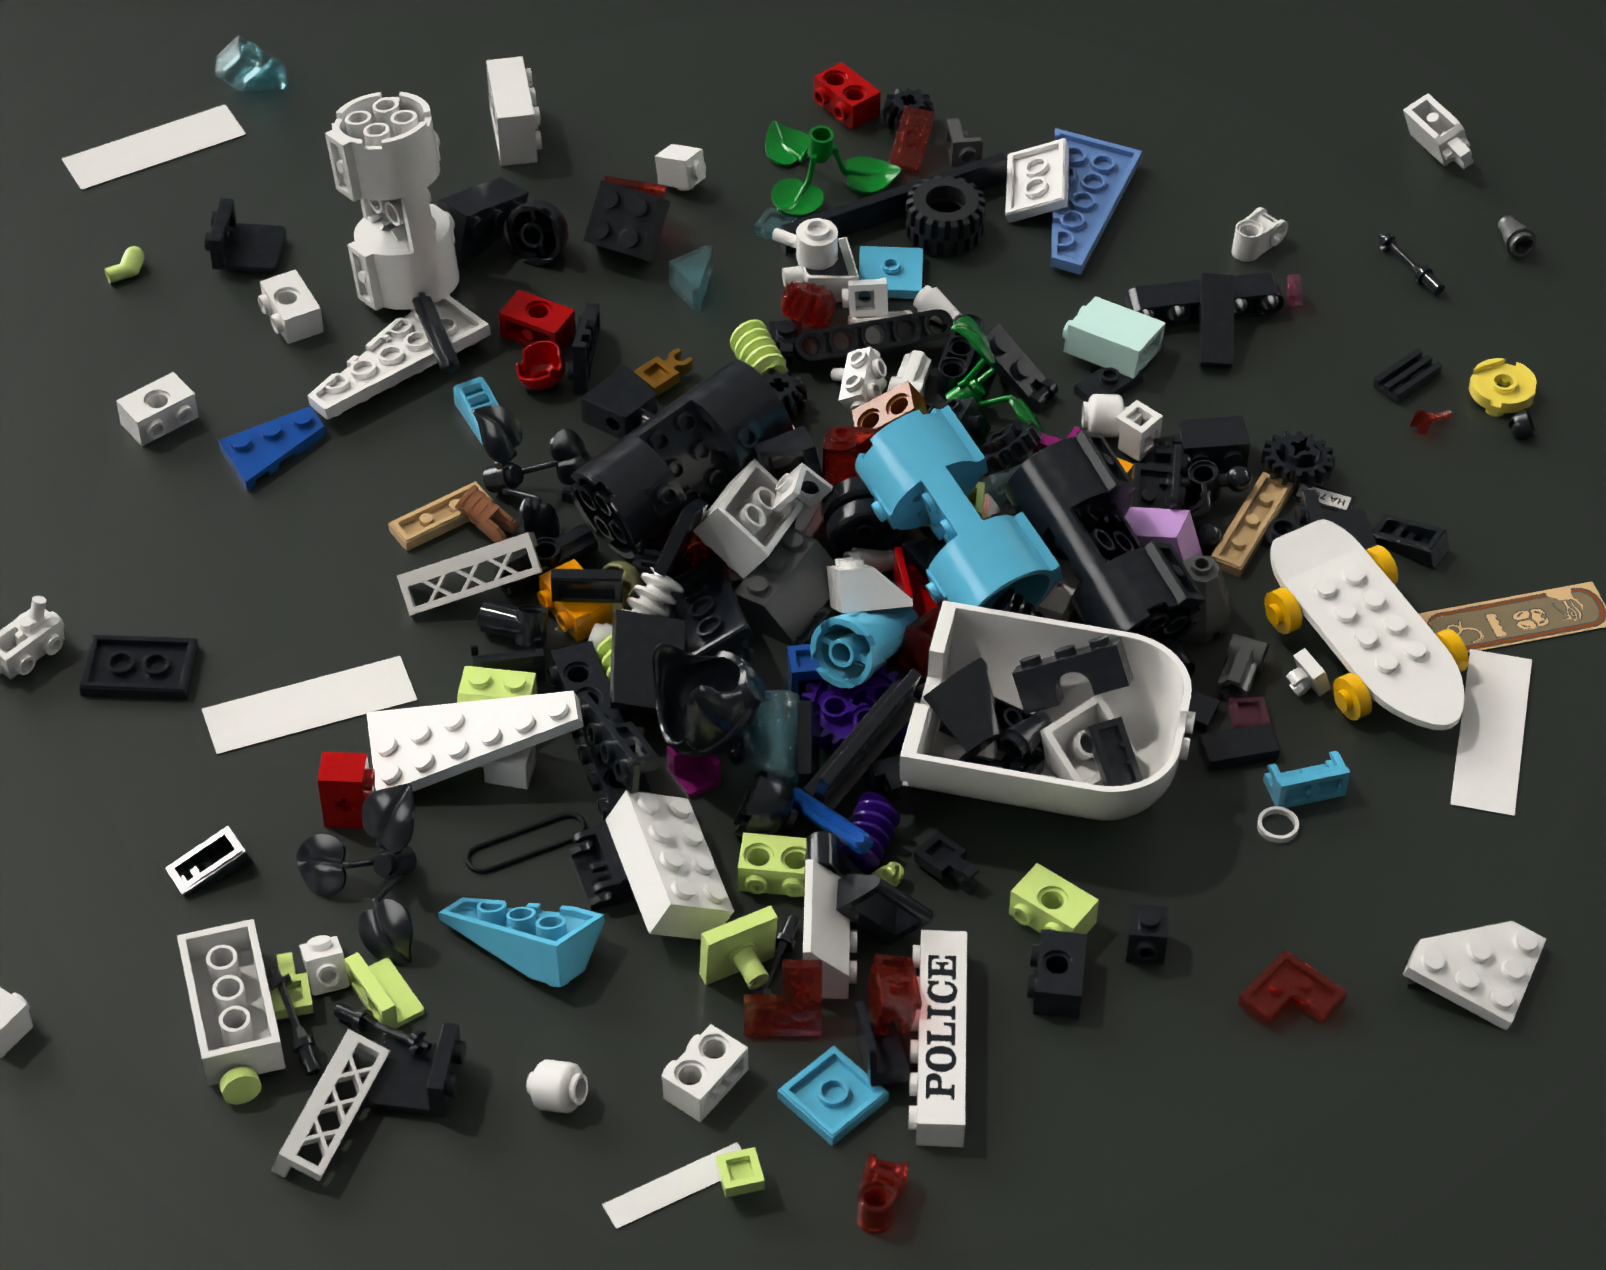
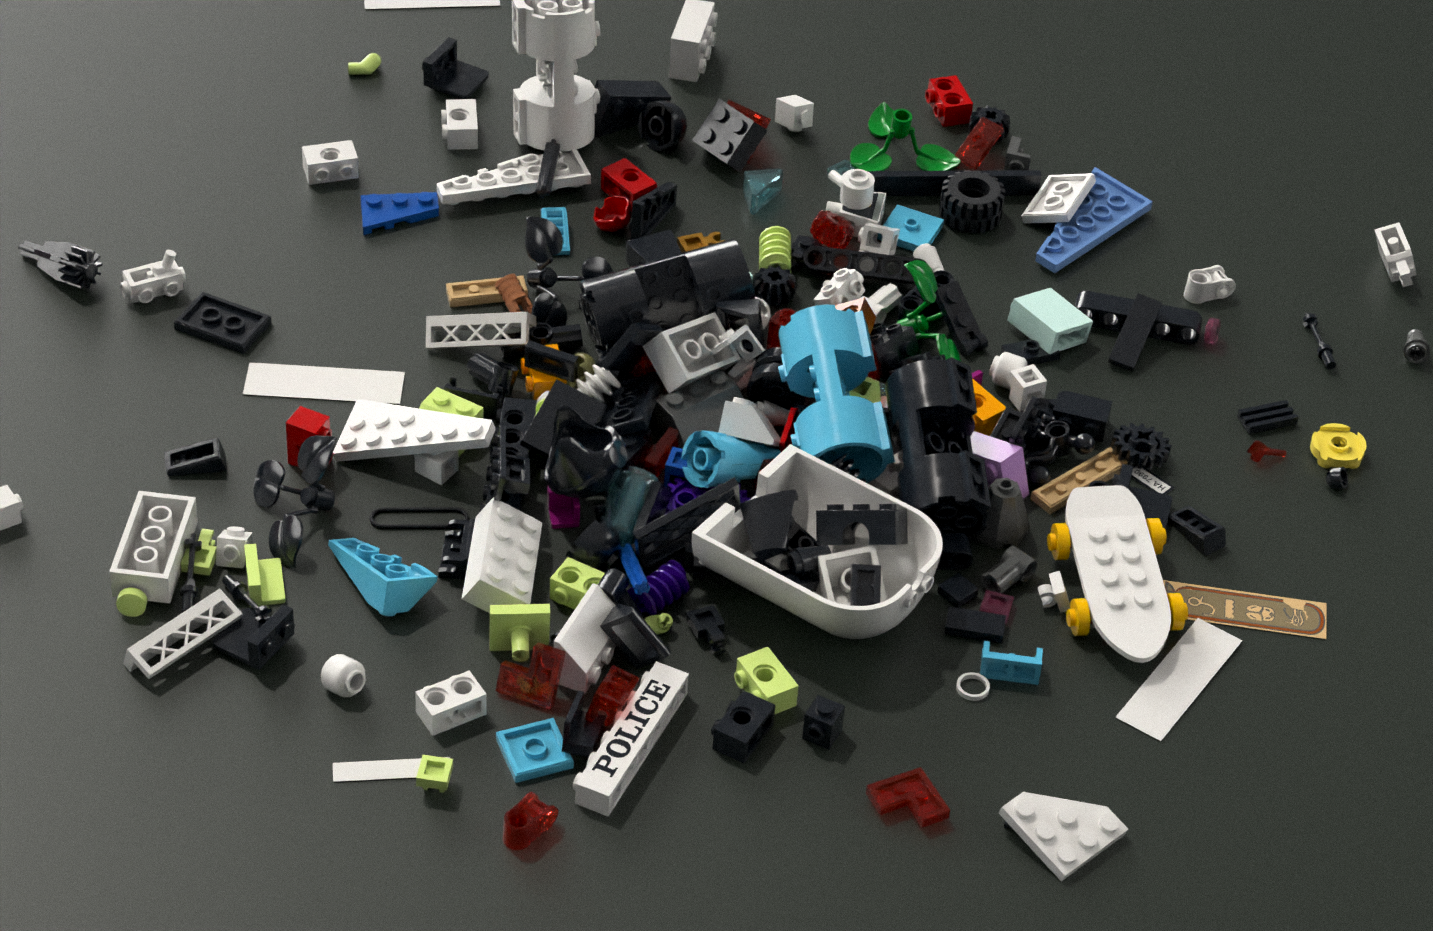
camera: 20 degrees right, 5 degrees down
none -> clear red plate [643,427,679,483]

